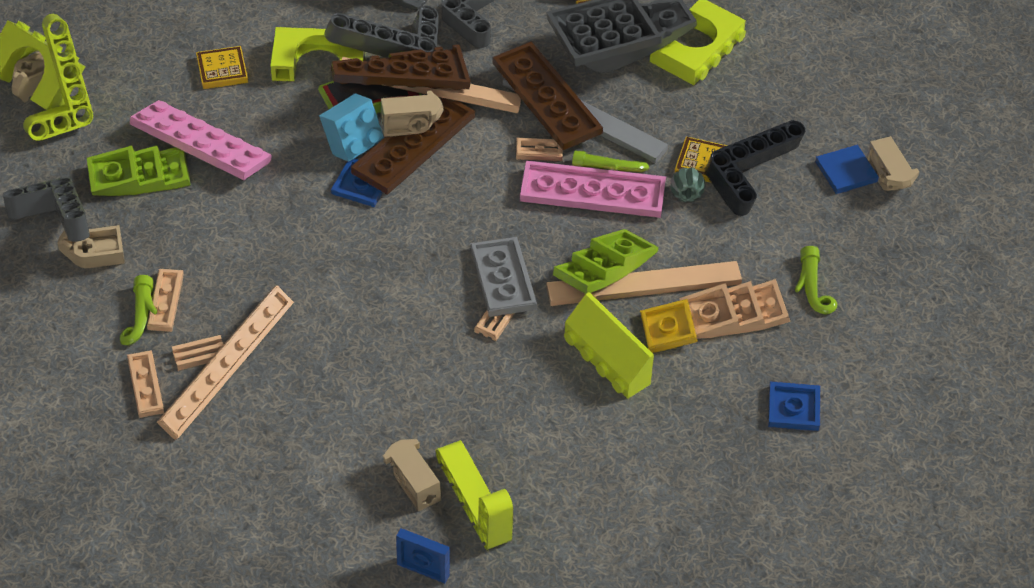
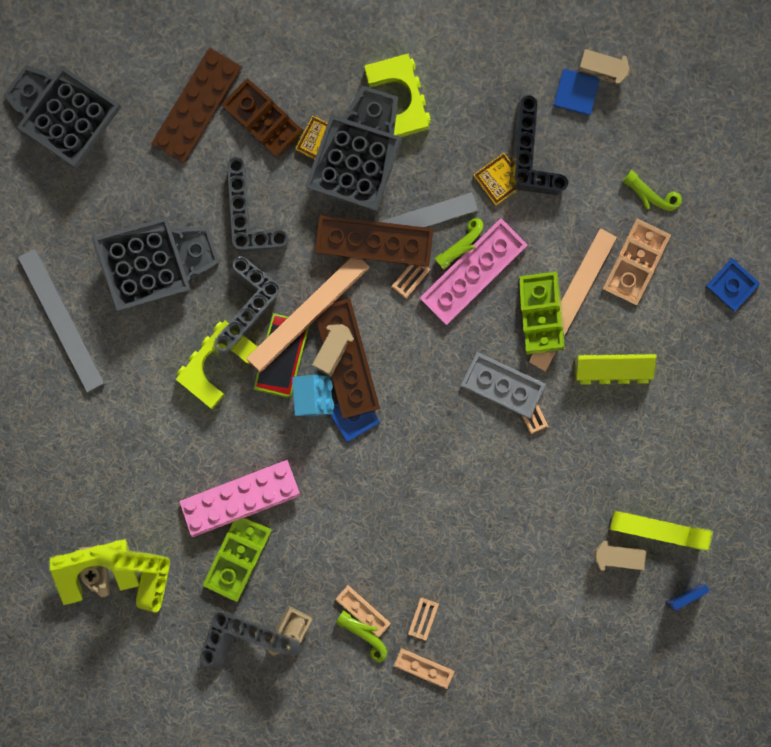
camera: 50 degrees left, 35 degrees up
light nougat tile [157,285,294,440] -> none
tile [196,46,248,89] -> none
reddish brown wing [331,44,471,90] -> none
yellow tile [640,299,698,353] -> none
sand green piece [670,167,705,202] -> none

